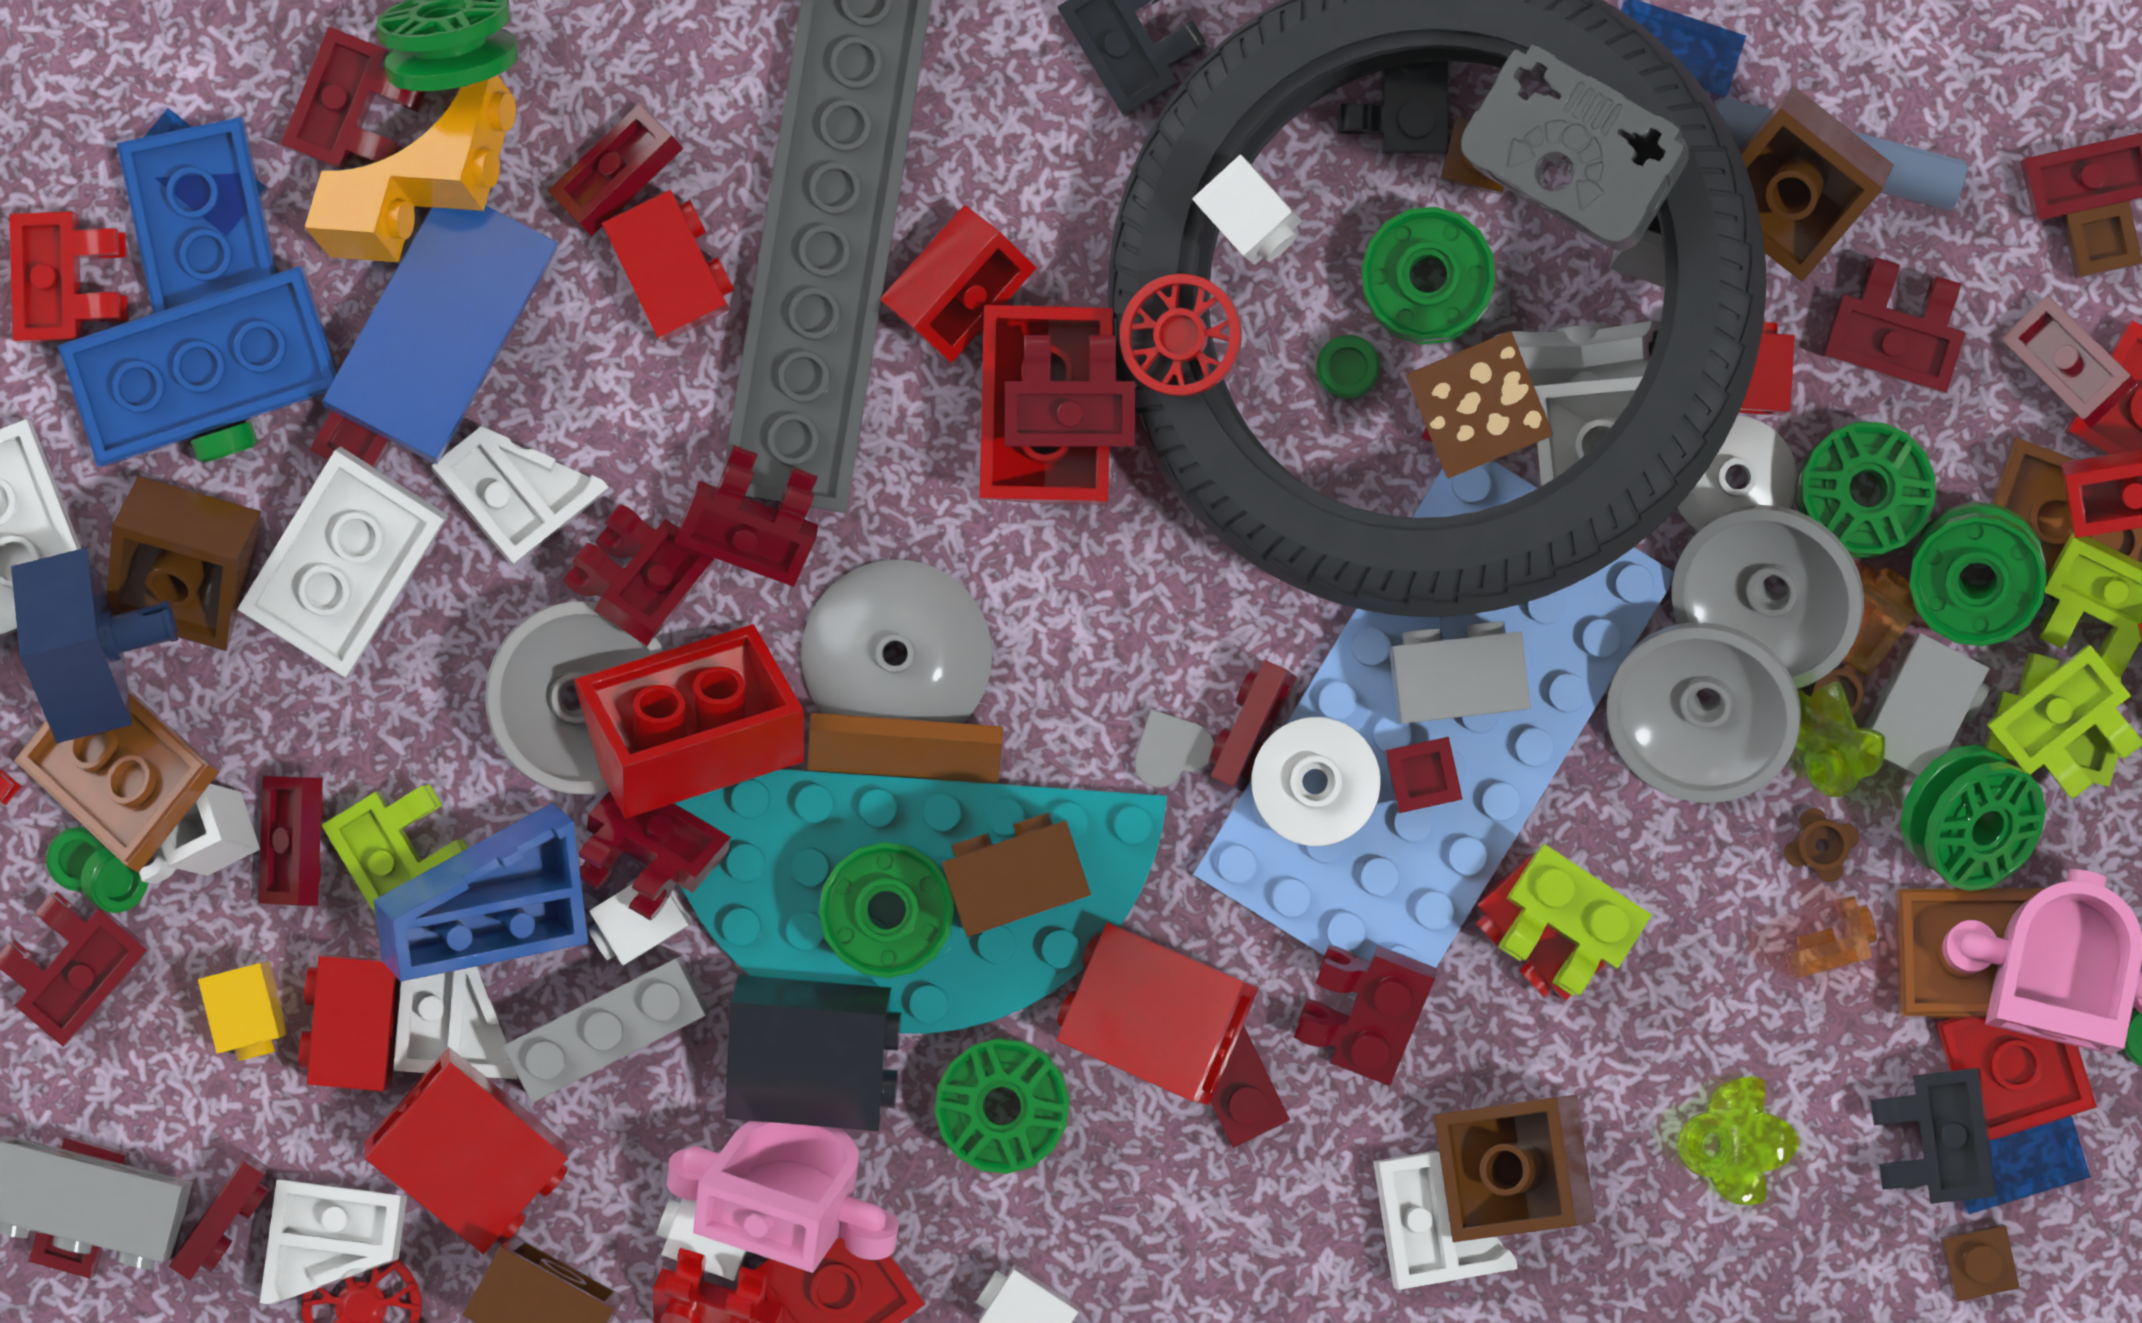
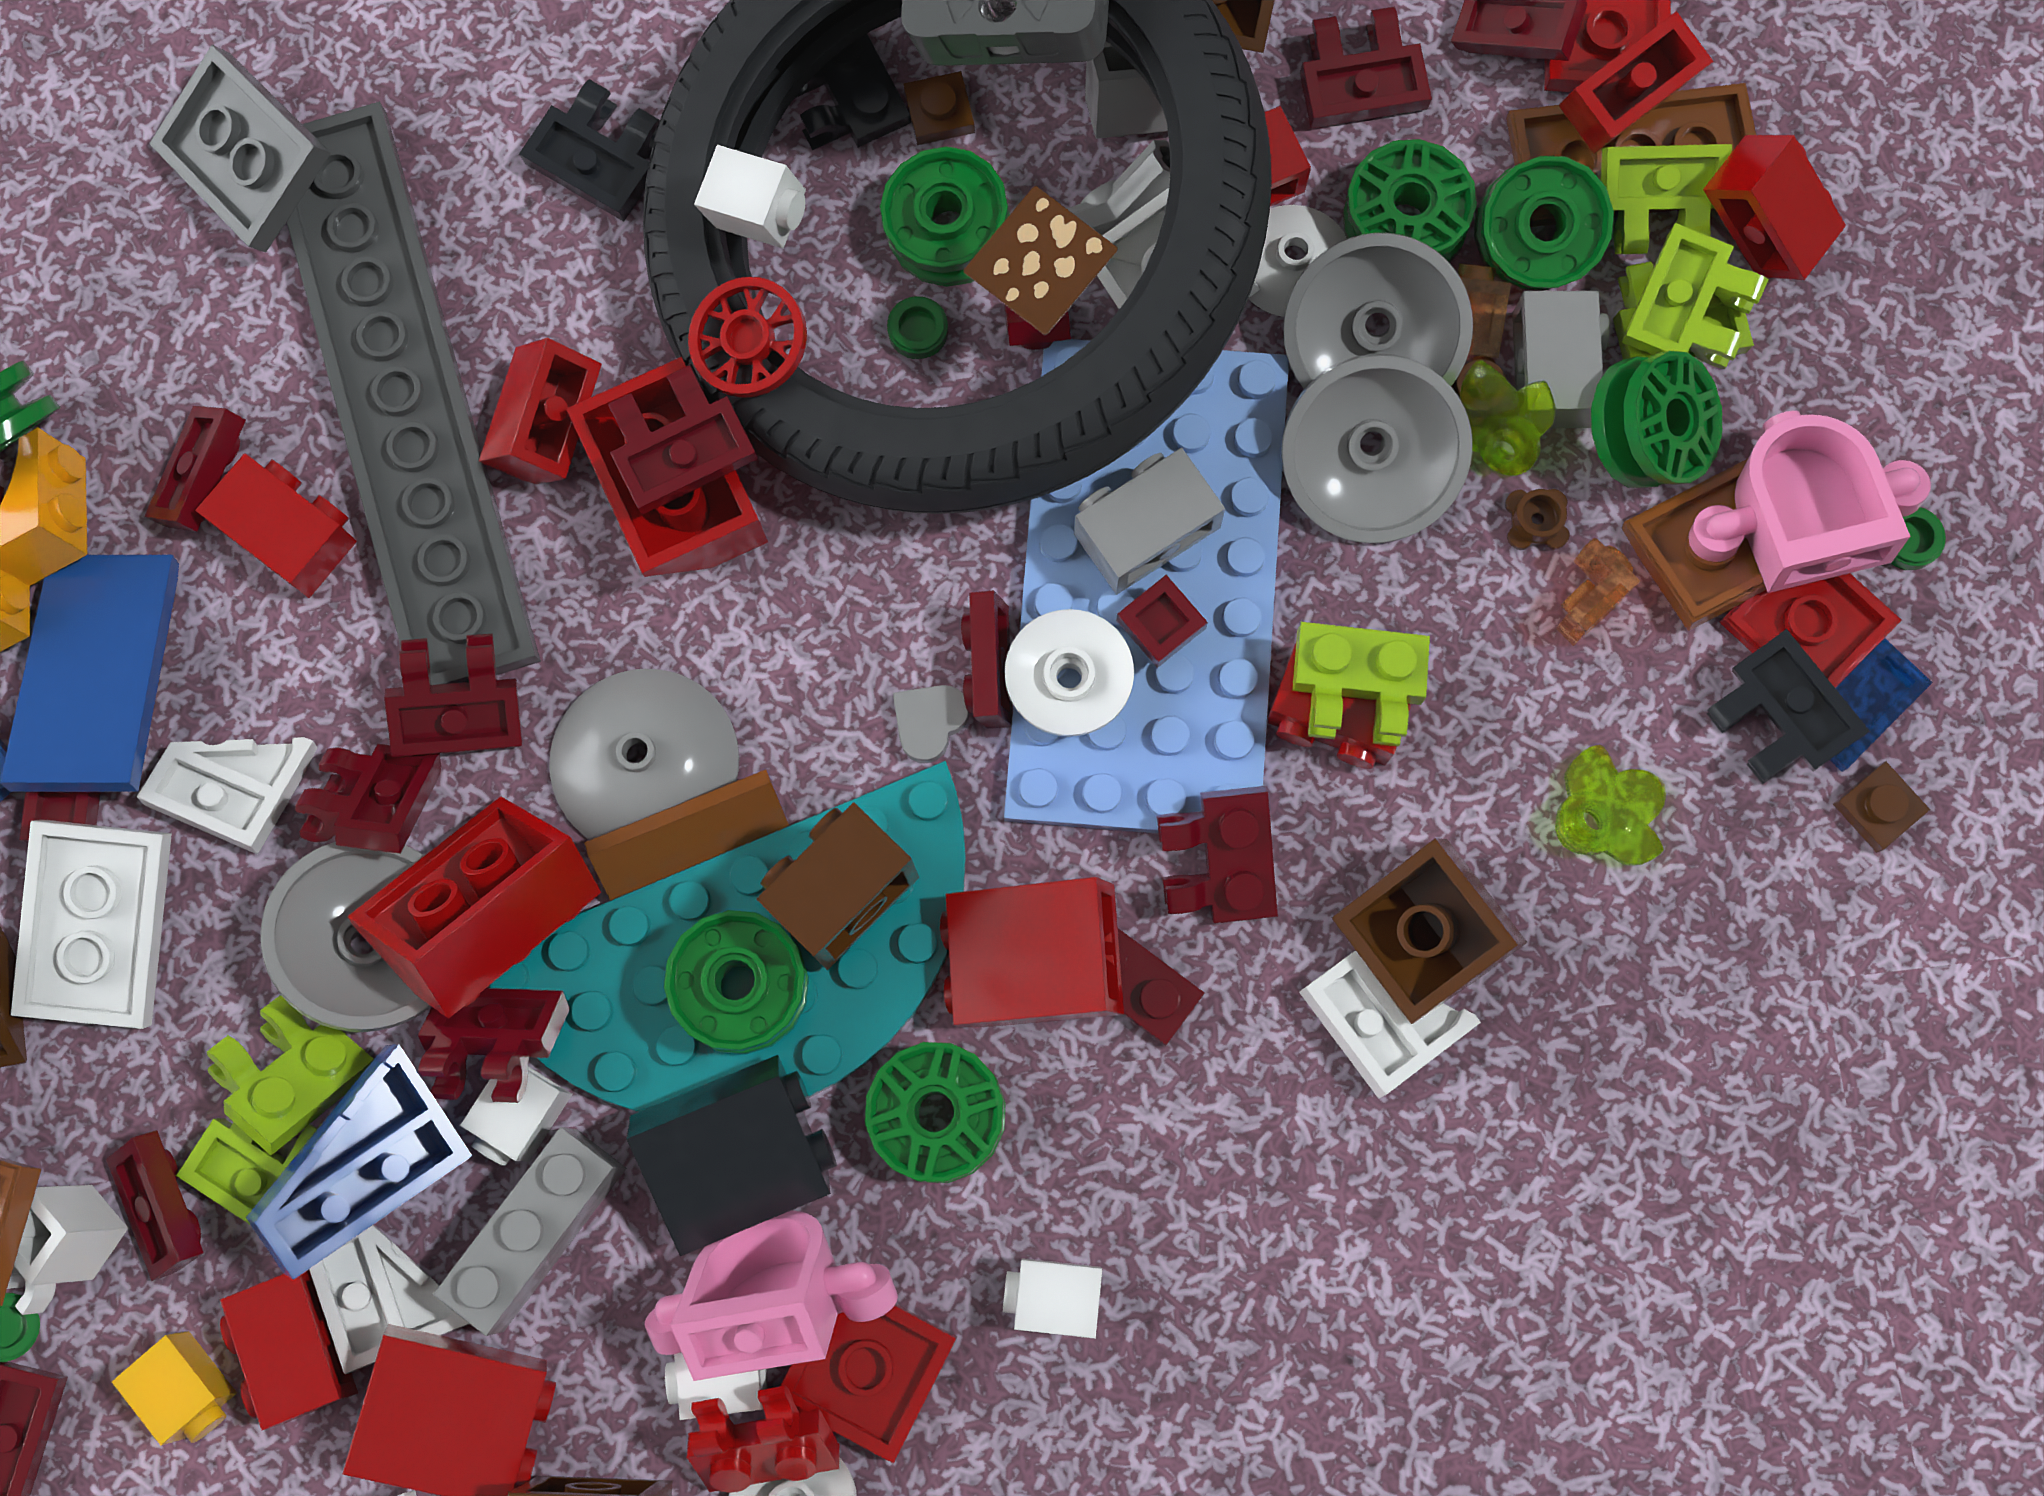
camera: 25 degrees left, 10 degrees down
none -> lime plate [207,995,374,1156]

